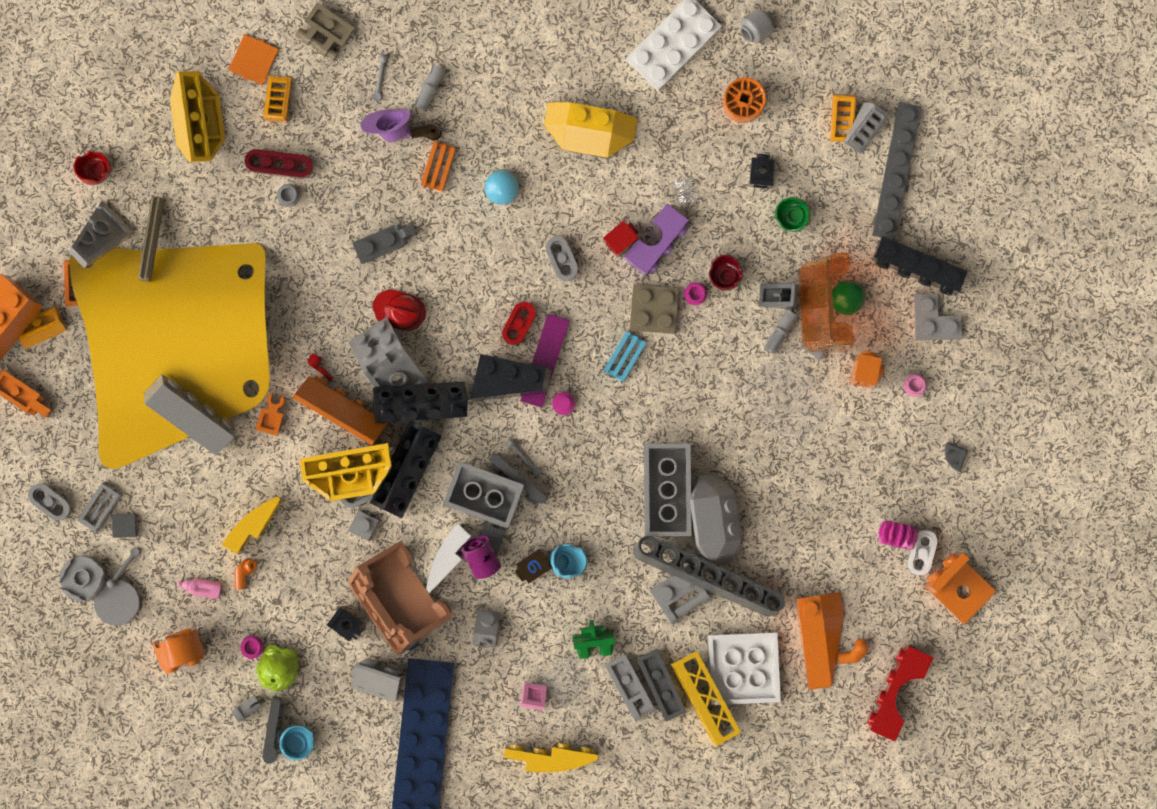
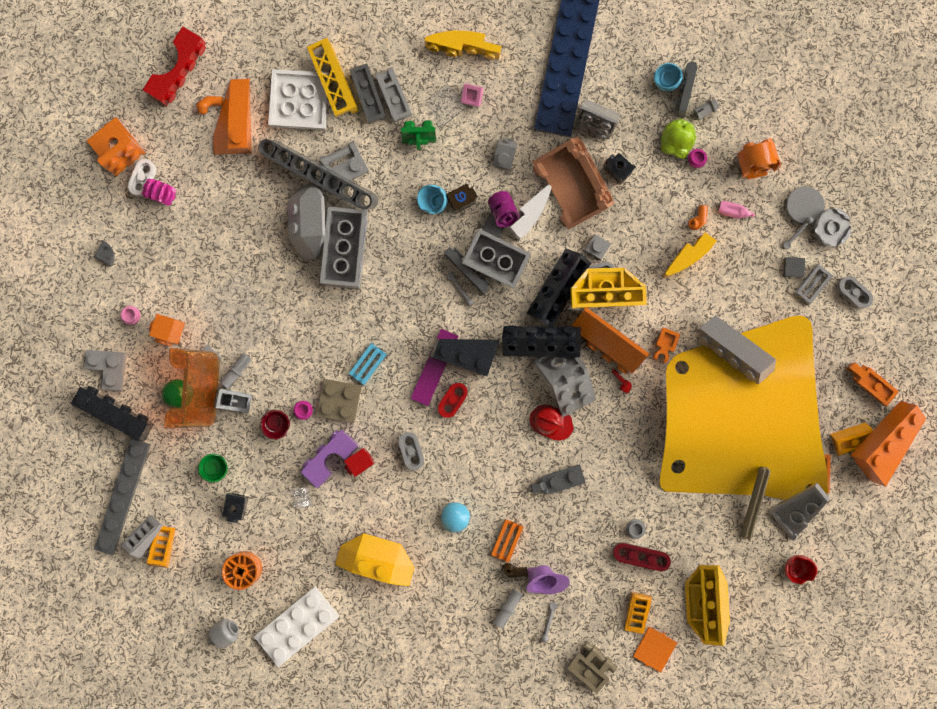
camera: 175 degrees left, 0 degrees up
dark pink plate [552,392,575,415] -> none

